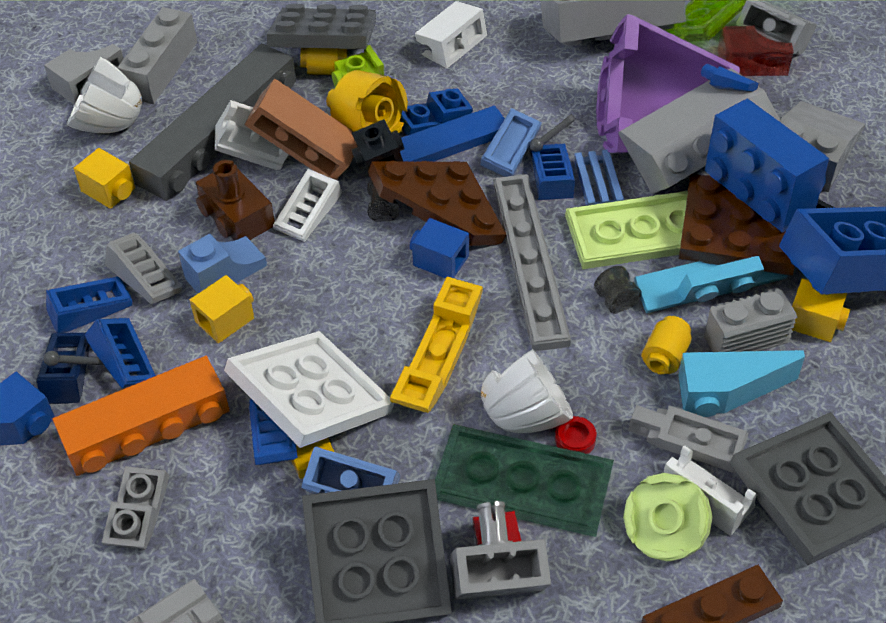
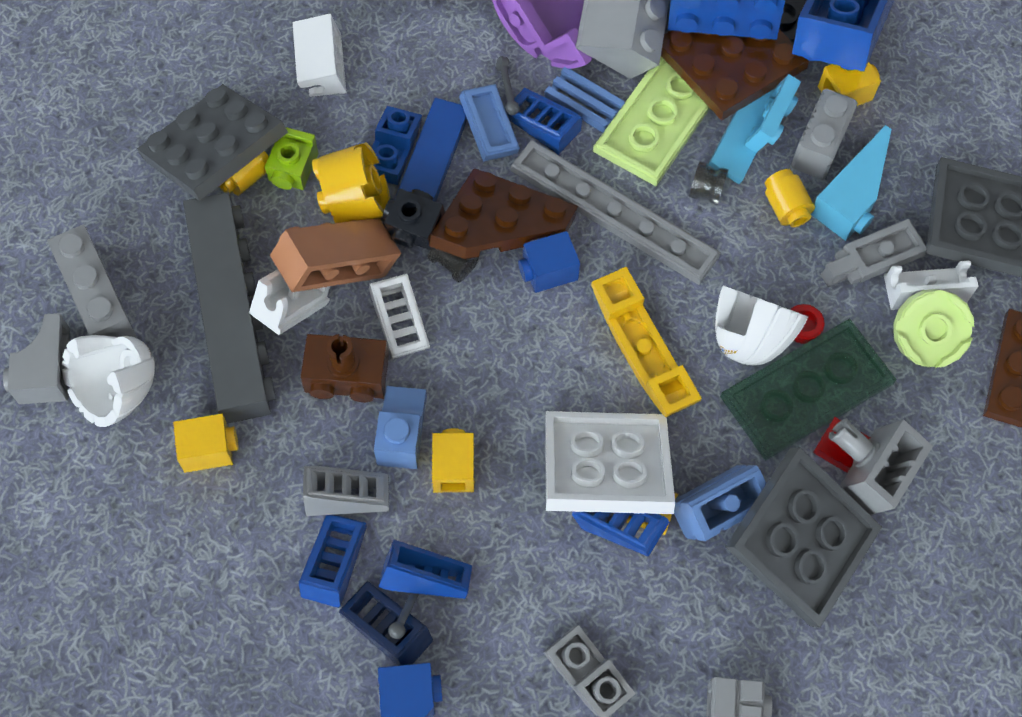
camera: 50 degrees left, 15 degrees up
orange brick [52,355,230,476] -> none

